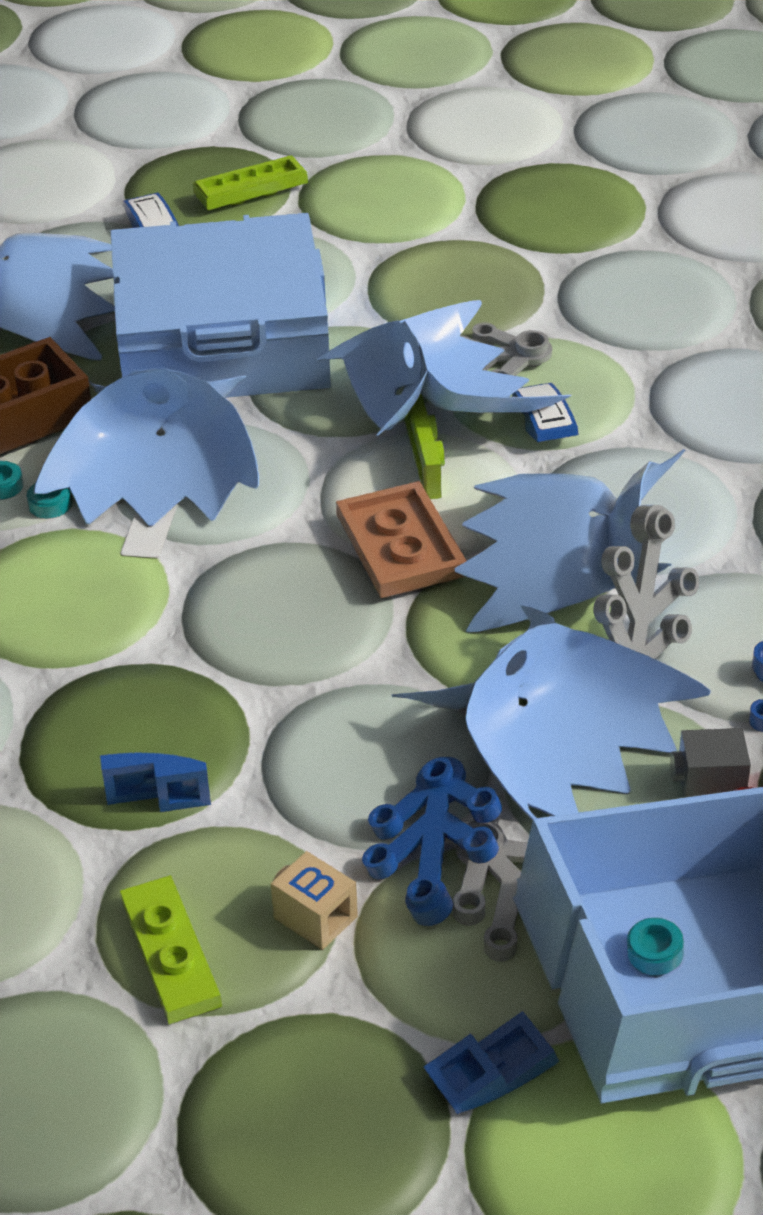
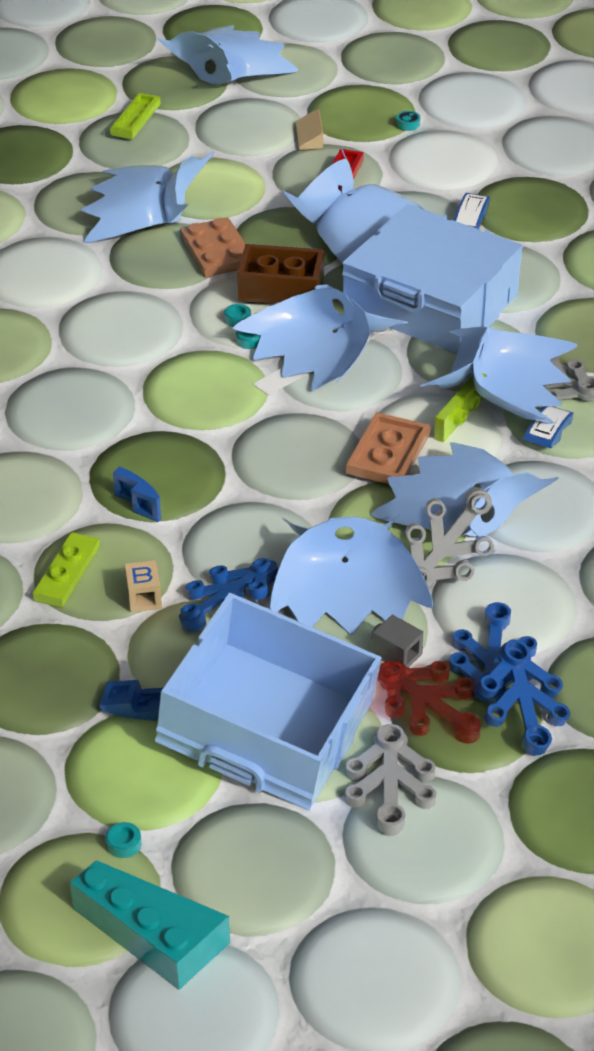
camera: 40 degrees right, 0 degrees up
lime plate [193,155,308,210] -> none
teal tile [627,917,684,975] -> none

